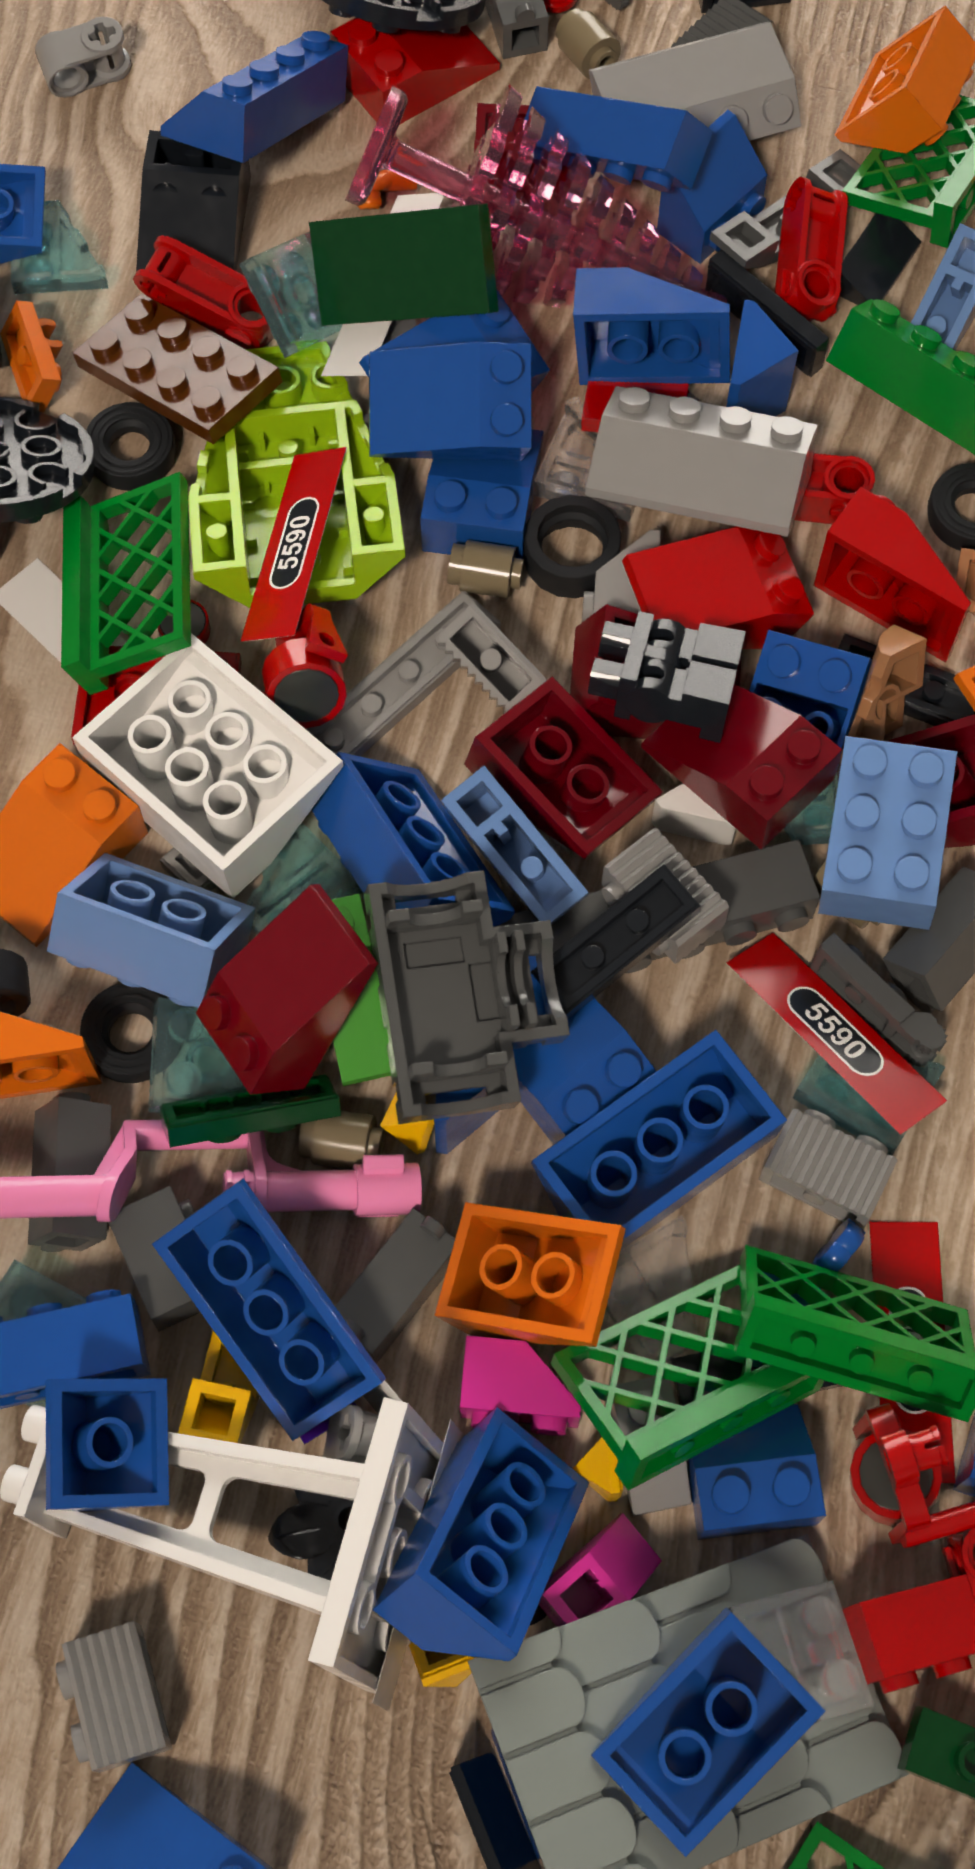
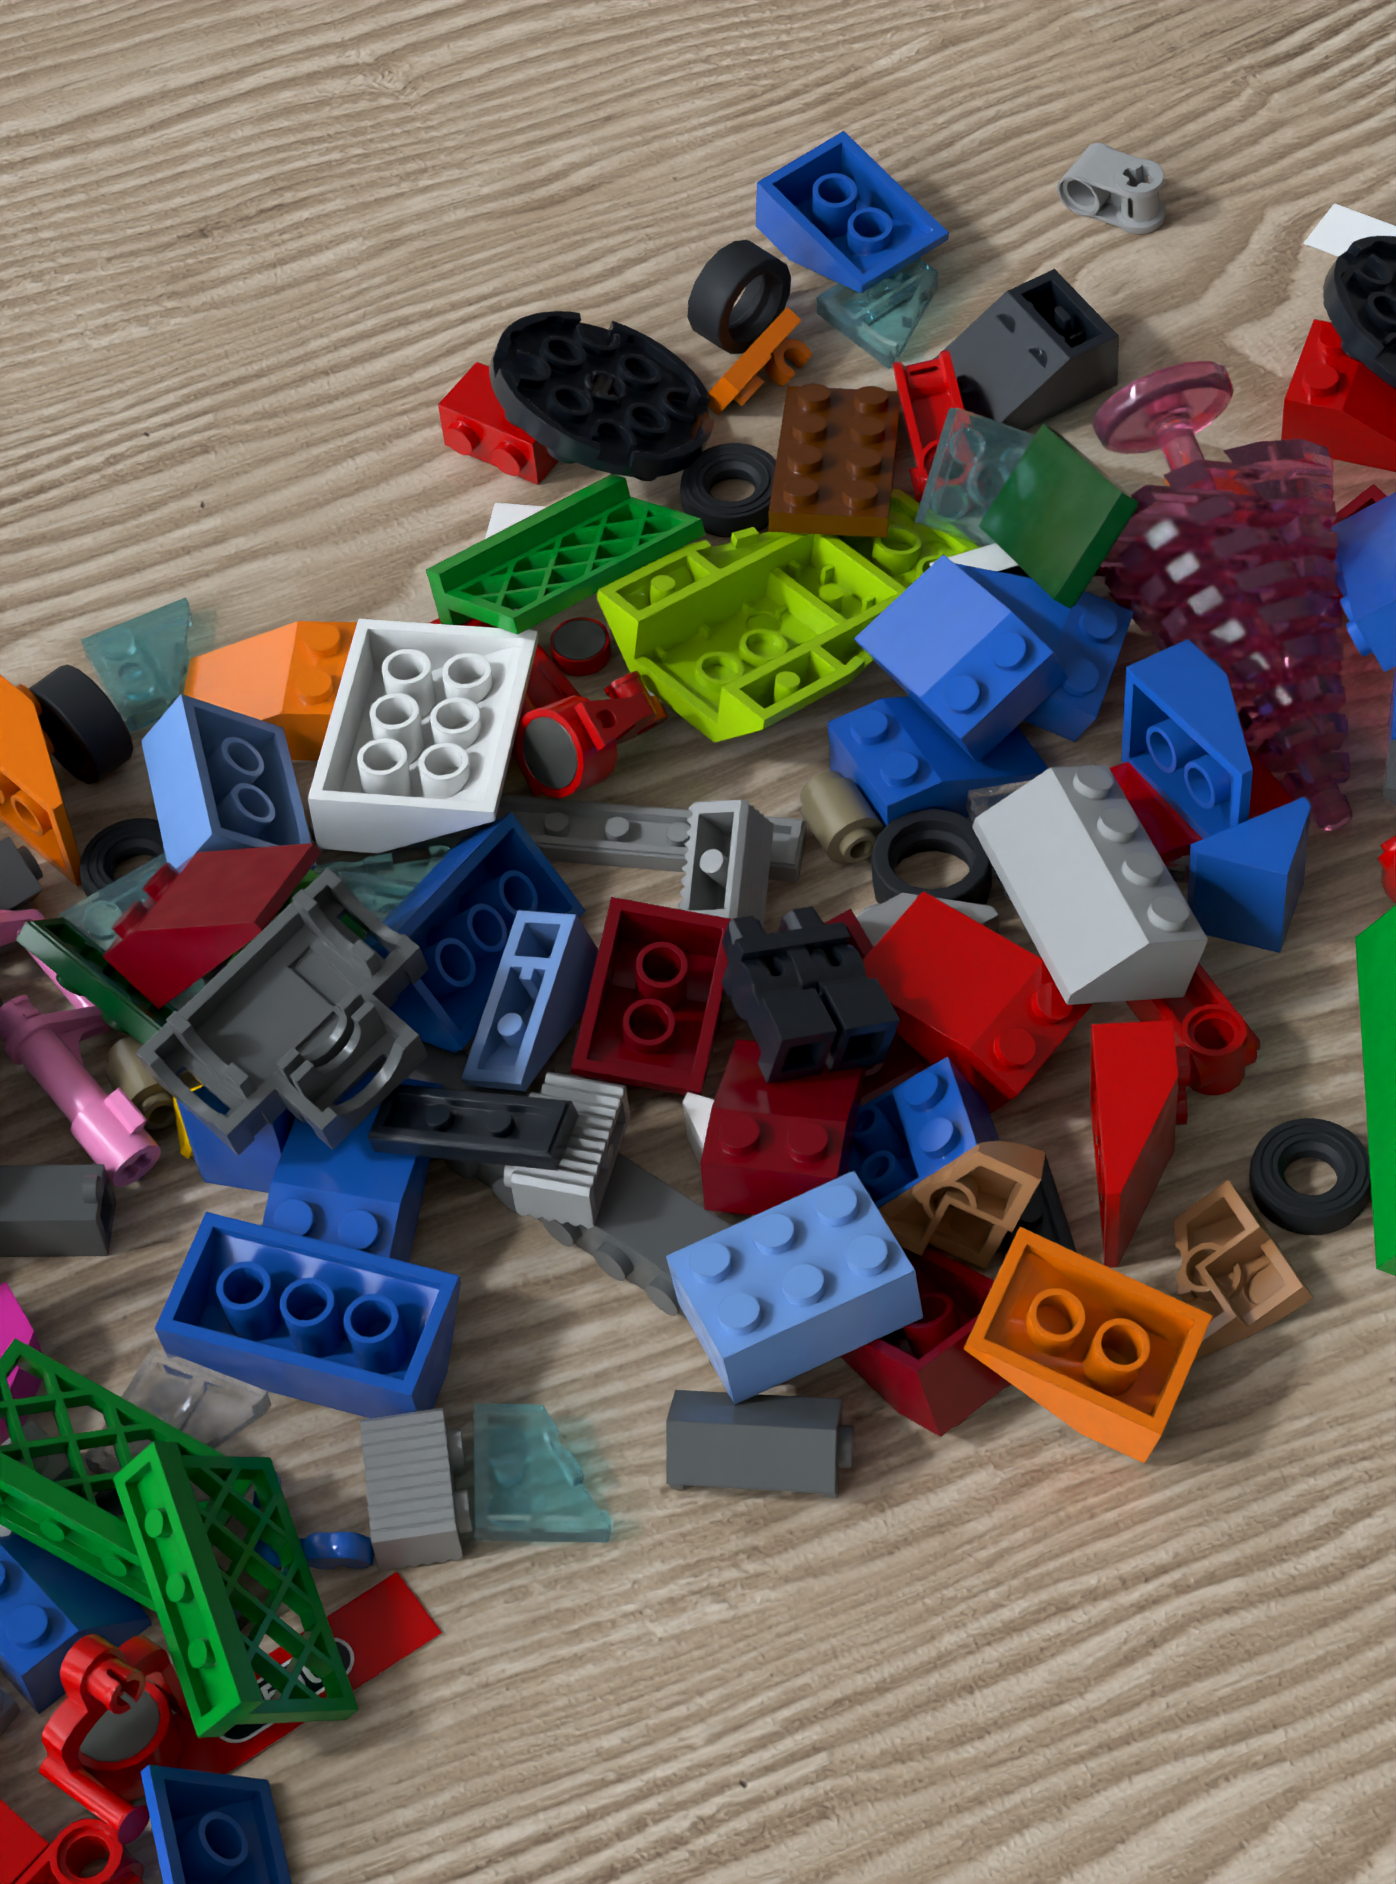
camera: 60 degrees right, 15 degrees down
blue slope [161,31,348,163] -> none
red sticker [240,447,347,642] -> none
orange slope [434,1202,626,1347] -> none
black tile [705,249,829,377] -> none
red sticker [726,933,947,1135] -> none
dark grey hinge [809,933,948,1068] -> none

